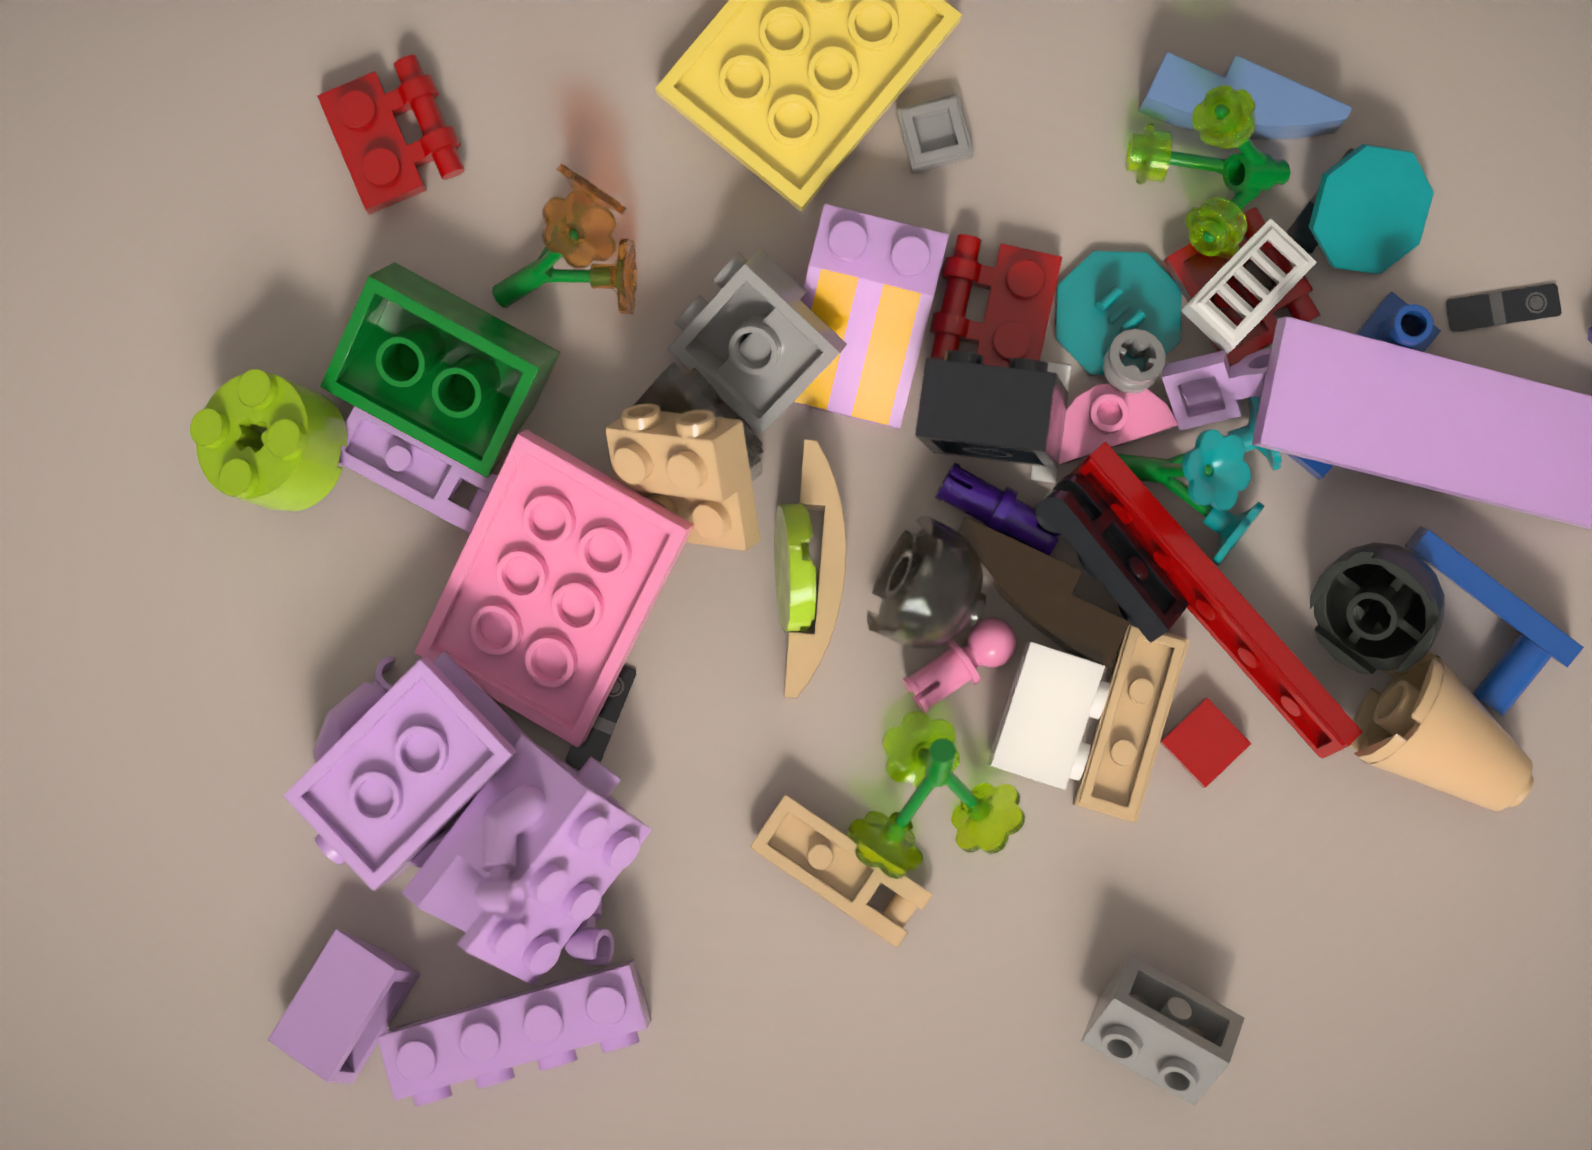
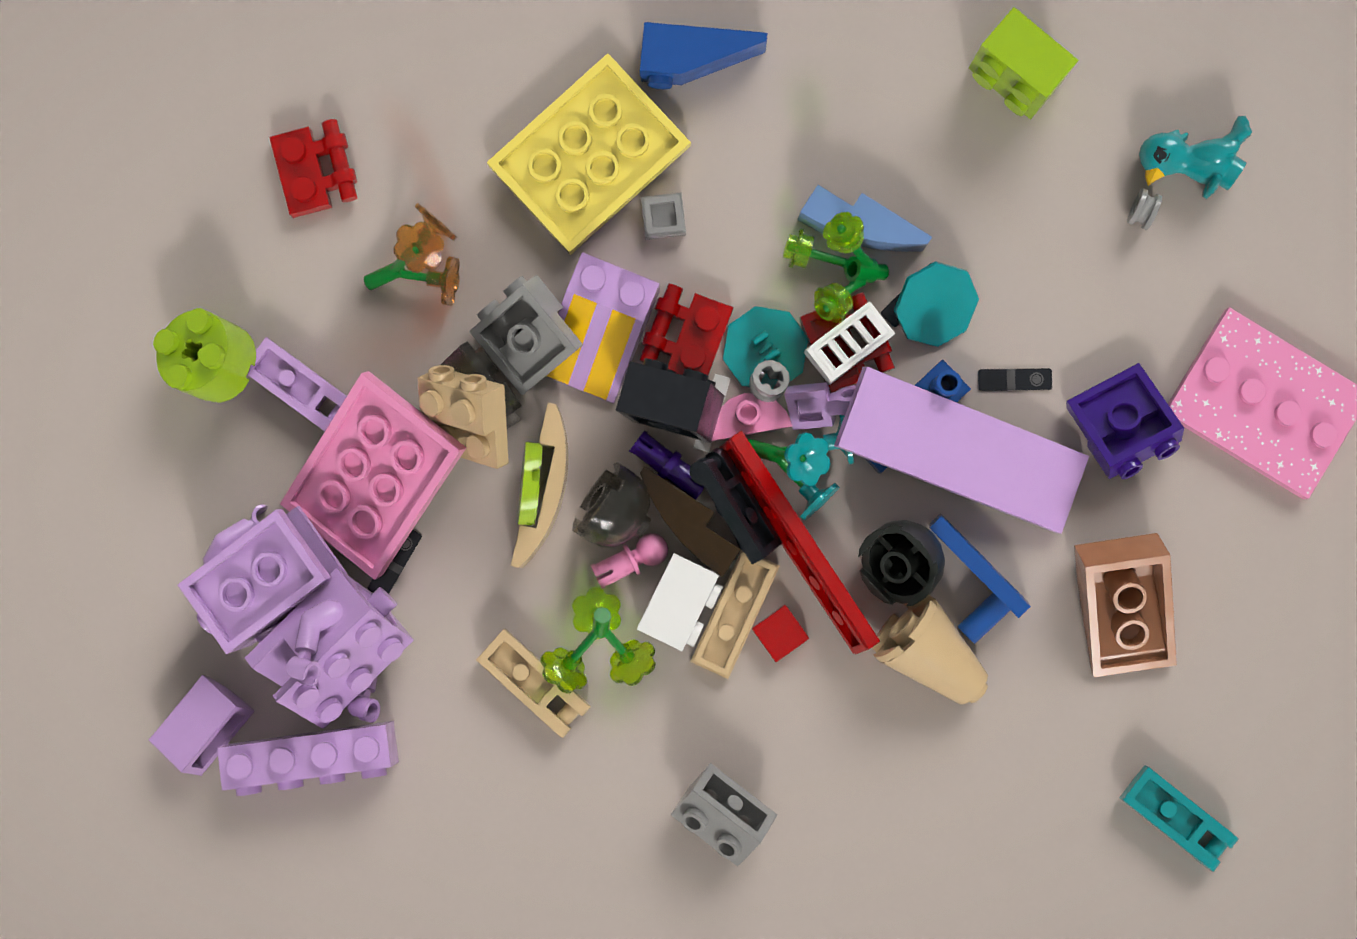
camera: 10 degrees right, 0 degrees up
green slope [320,262,560,478] -> none

